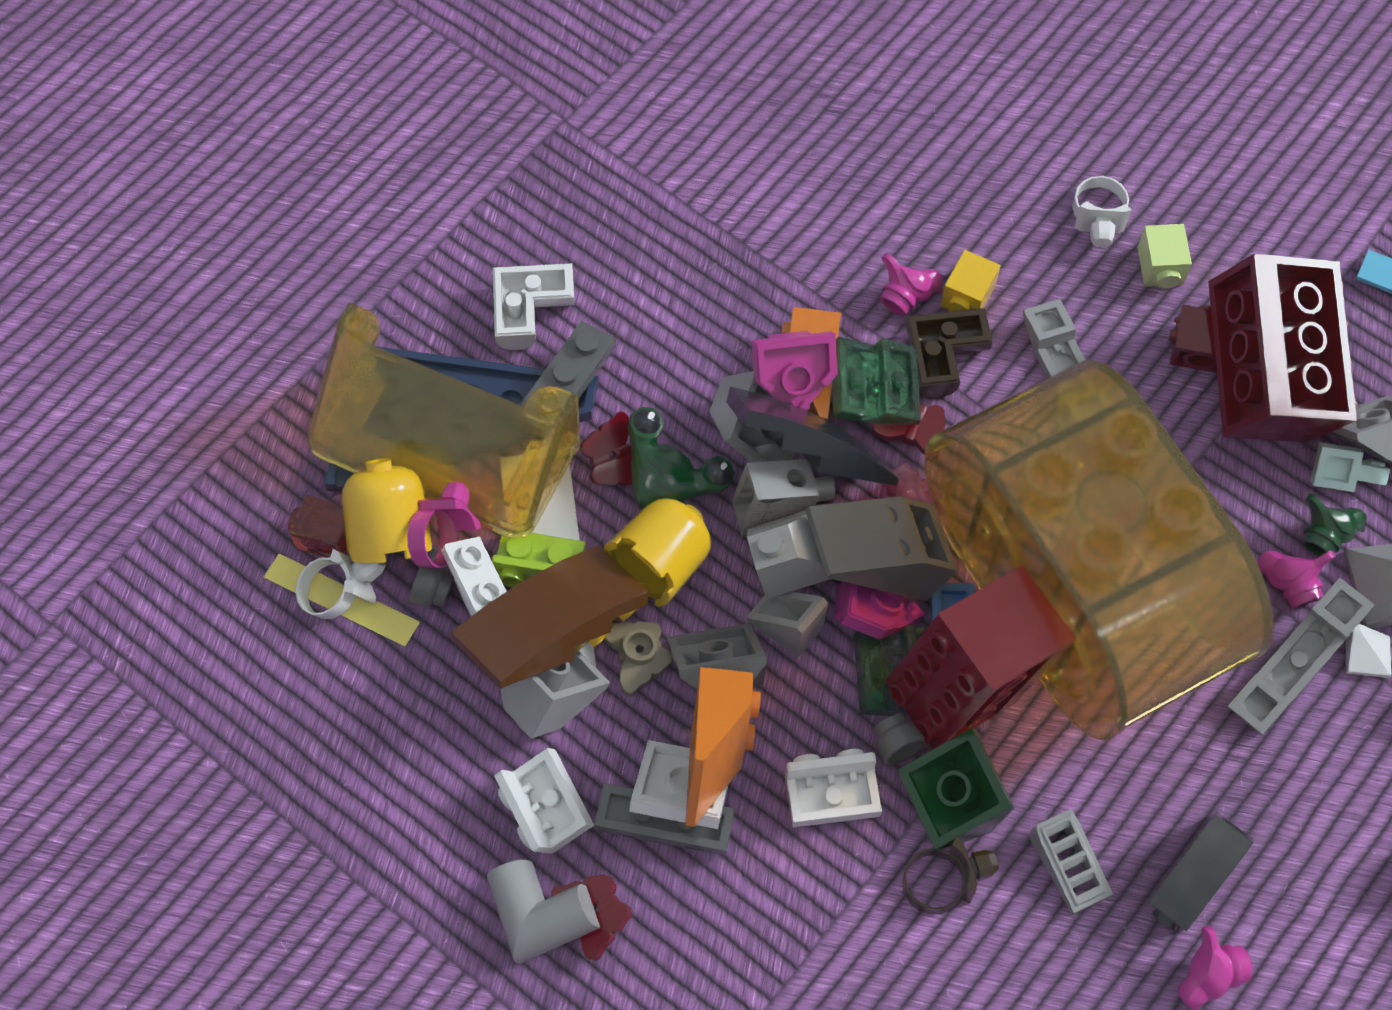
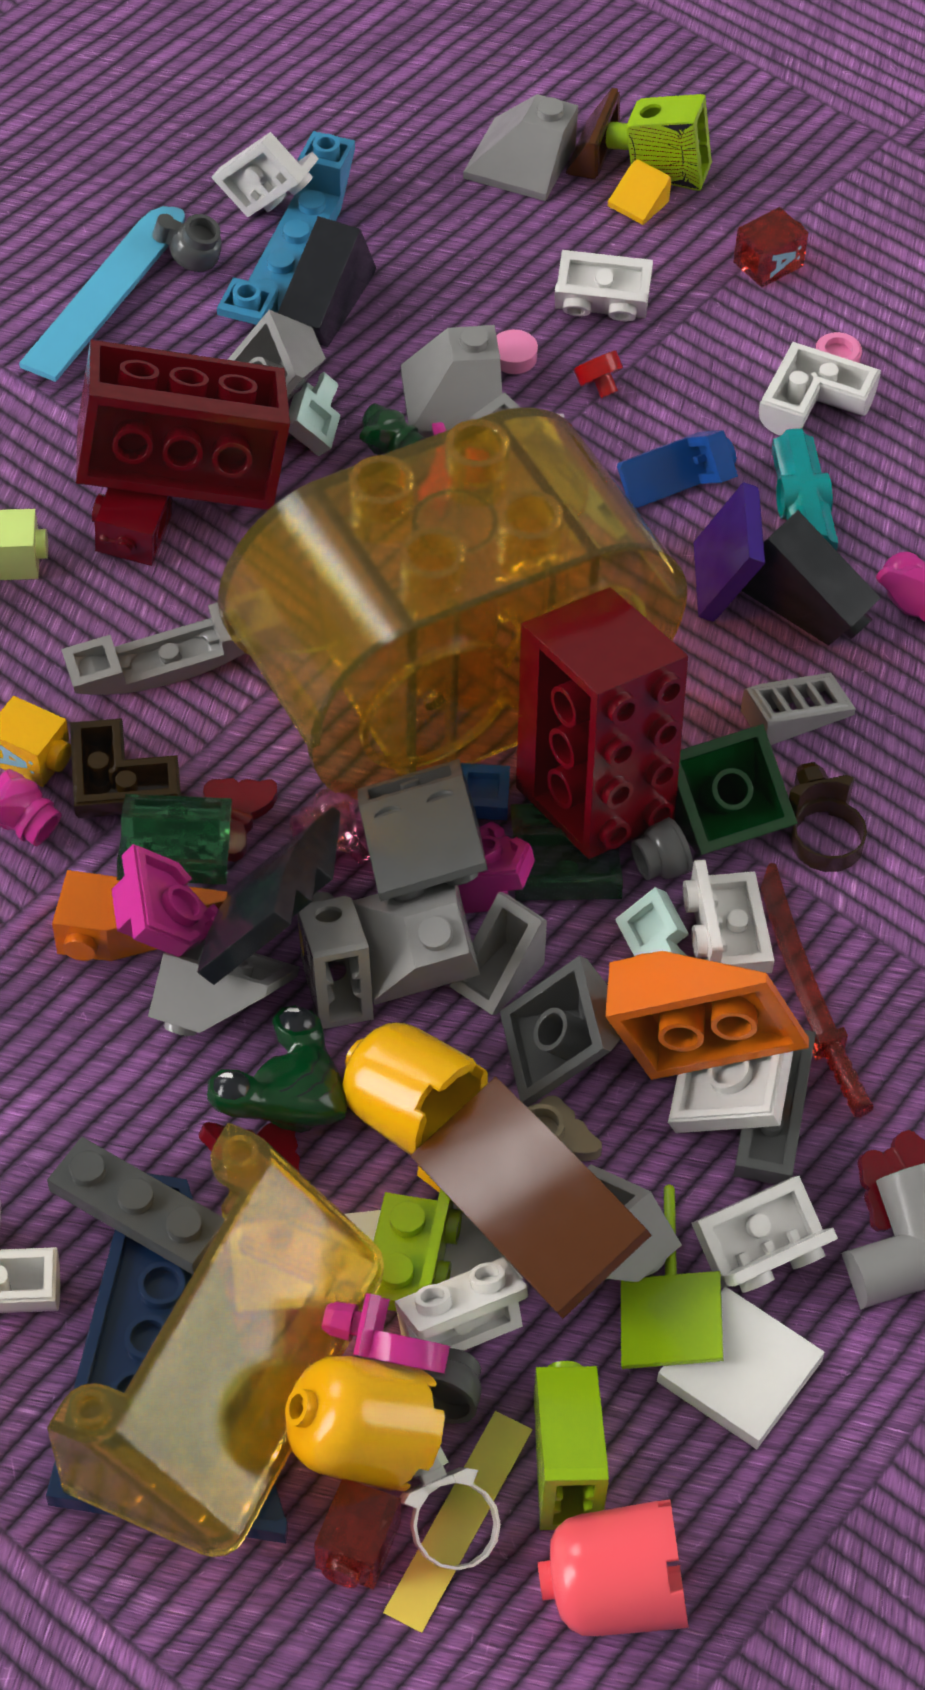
camera: 90 degrees left, 10 degrees down
none -> lime slope [534,1361,609,1530]
none -> coral cylinder [538,1499,689,1636]
none -> light aqua plate [615,887,689,957]
none -> blue bracket [617,430,738,508]
none -> lime piece [621,1184,724,1369]
none -> white tile [657,1286,825,1450]
none -> dark purple tile [693,482,765,622]
none -> clear red sword [761,863,874,1117]
none -> teal piece [771,429,838,551]

